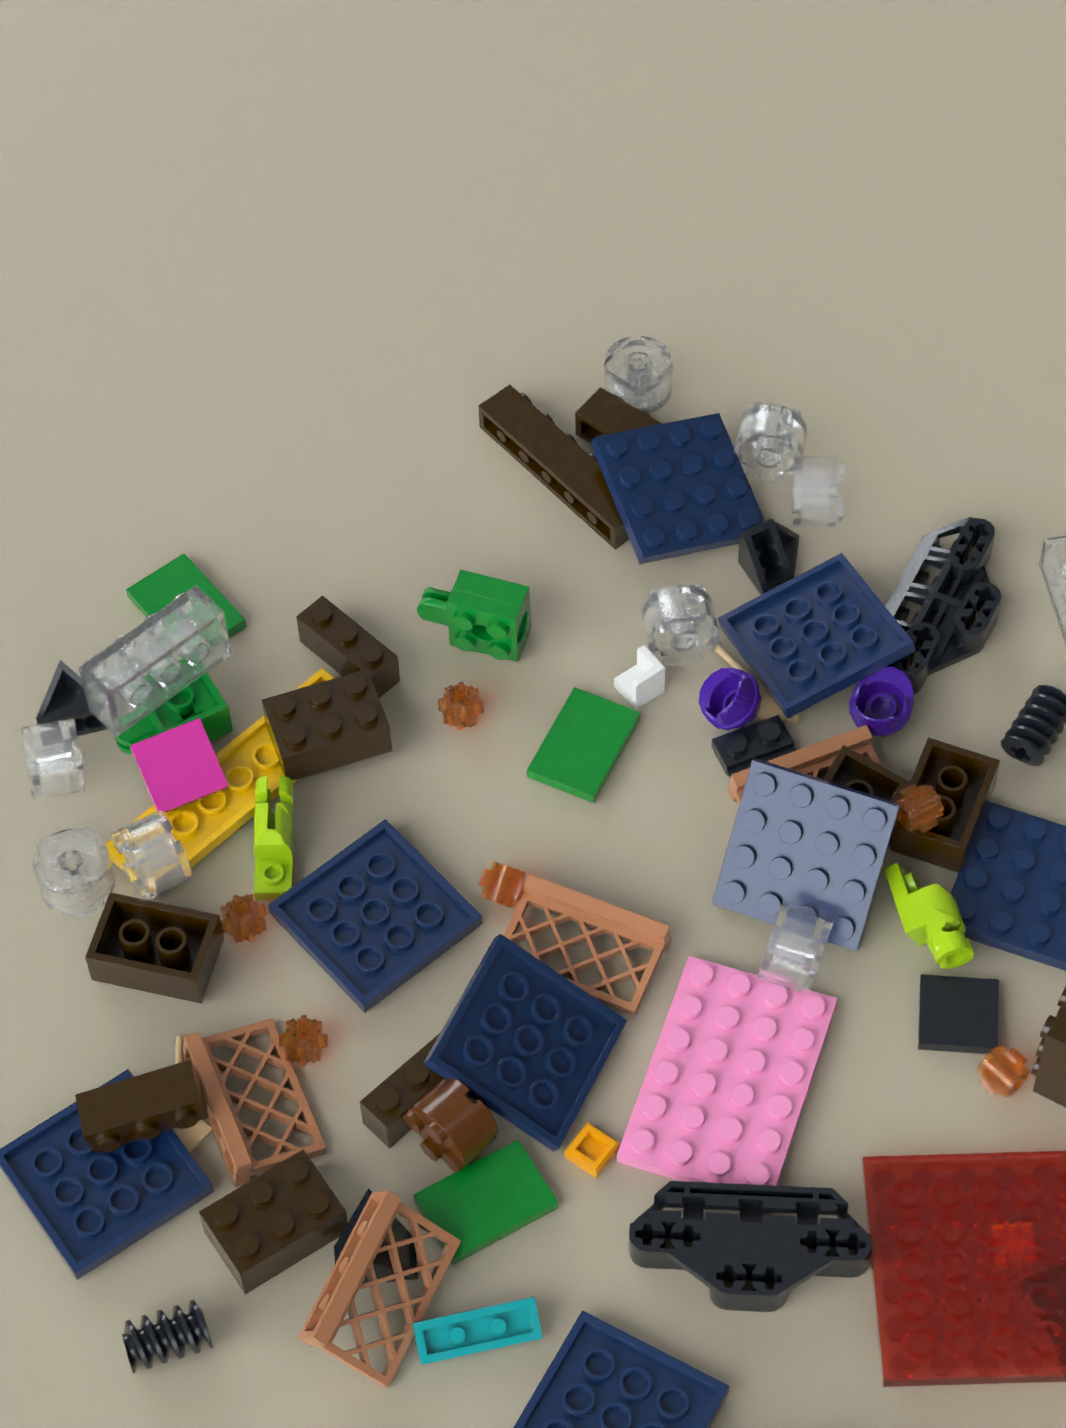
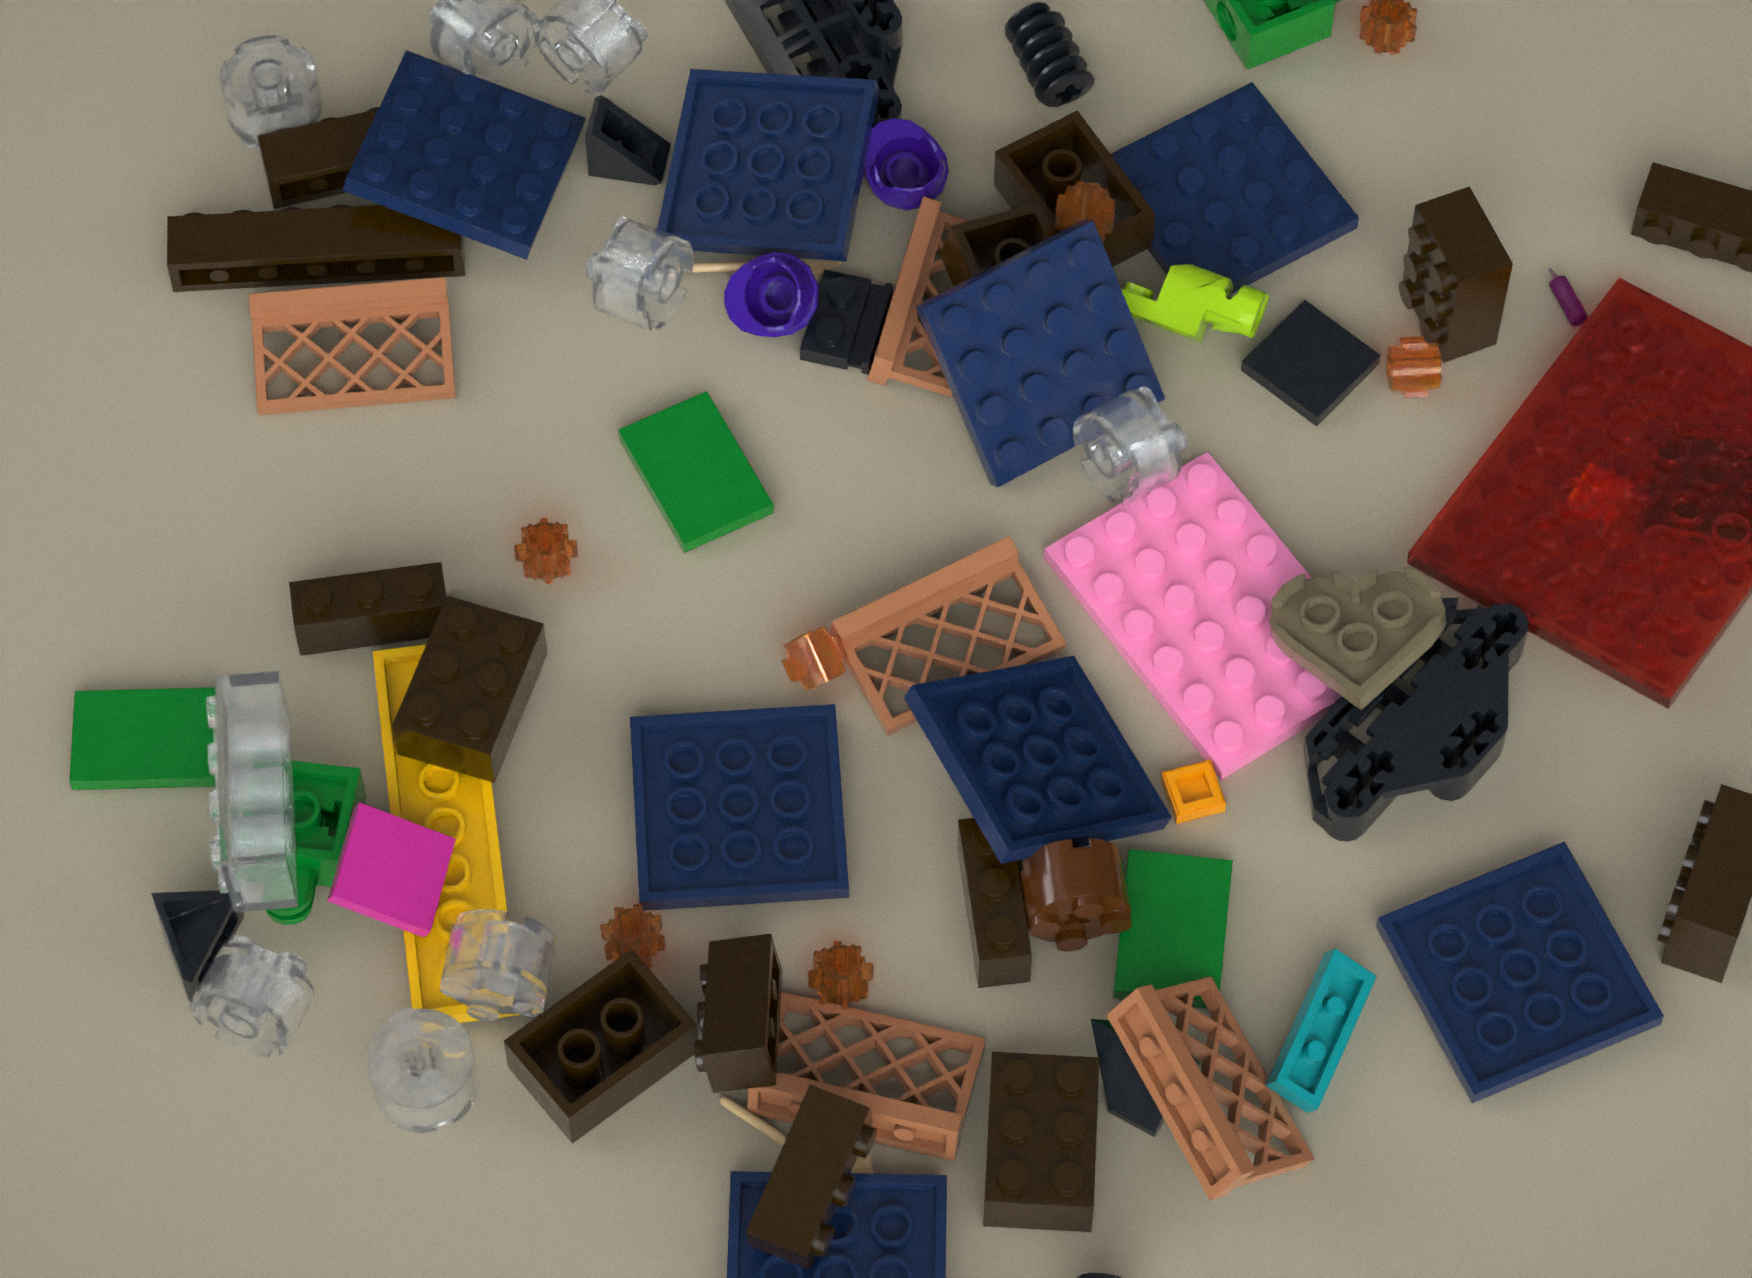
camera: 55 degrees left, 5 degrees up
lime plate [253,776,295,900] -> none
green brick [417,569,531,662] -> none
white panel [614,645,665,710] -> none
none -> nougat fence [249,277,456,415]
none -> dark brown brick [694,934,783,1093]
none -> dark tan plate [1269,567,1446,710]

